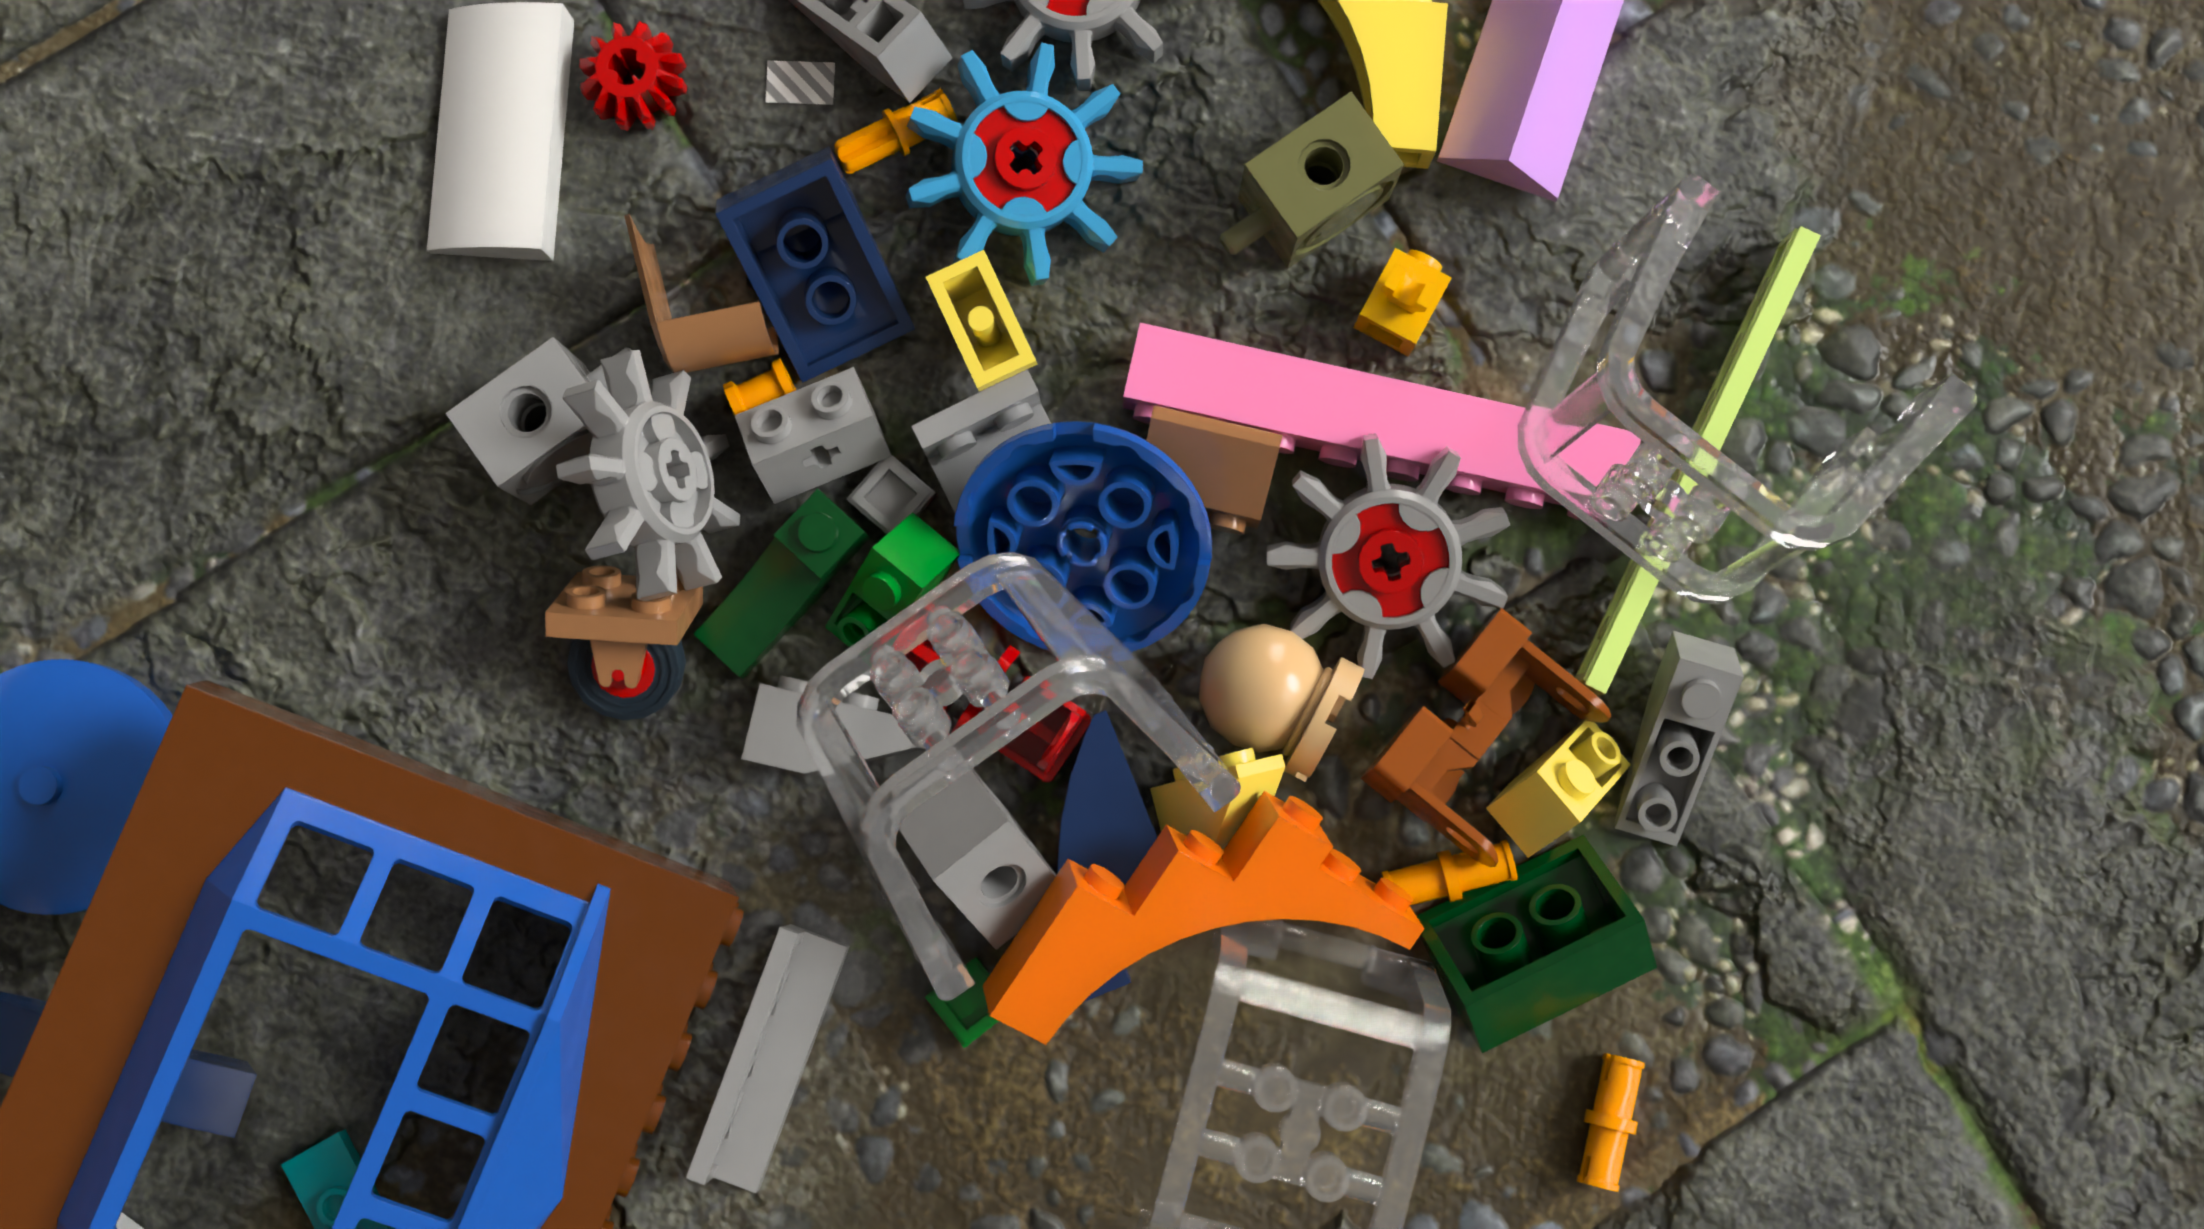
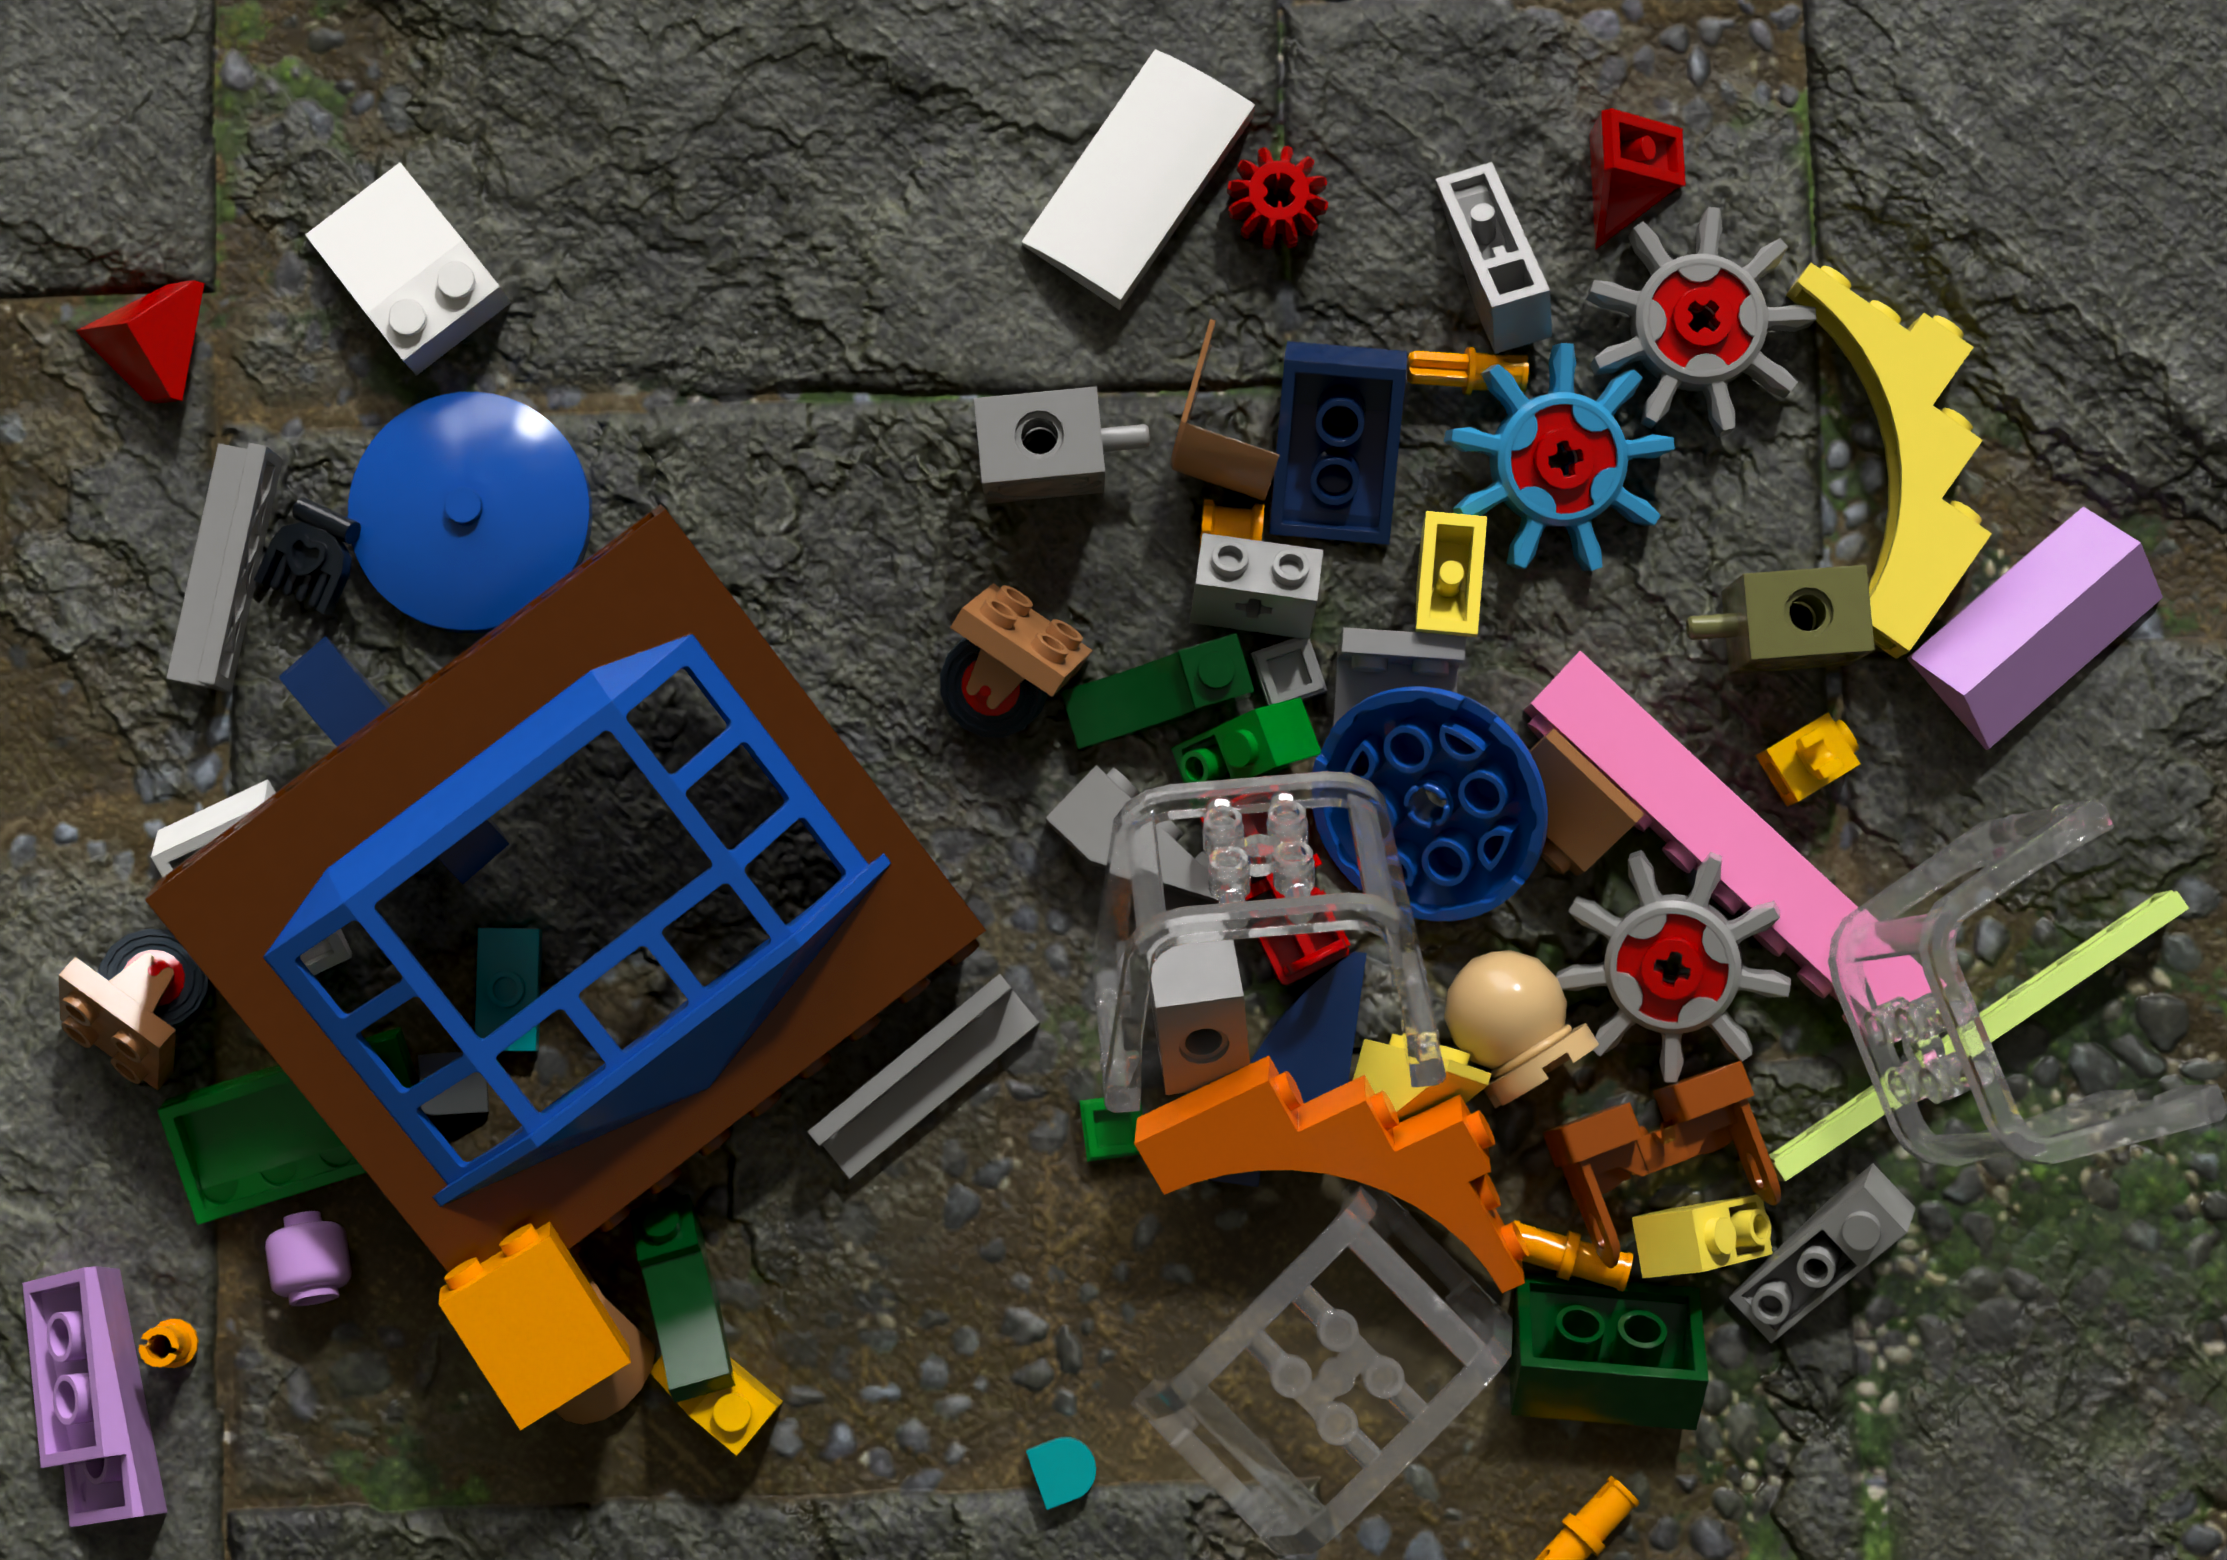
camera: 20 degrees right, 0 degrees up
light grey gear [556,350,740,601] -> none
sticker [765,60,835,105] -> none

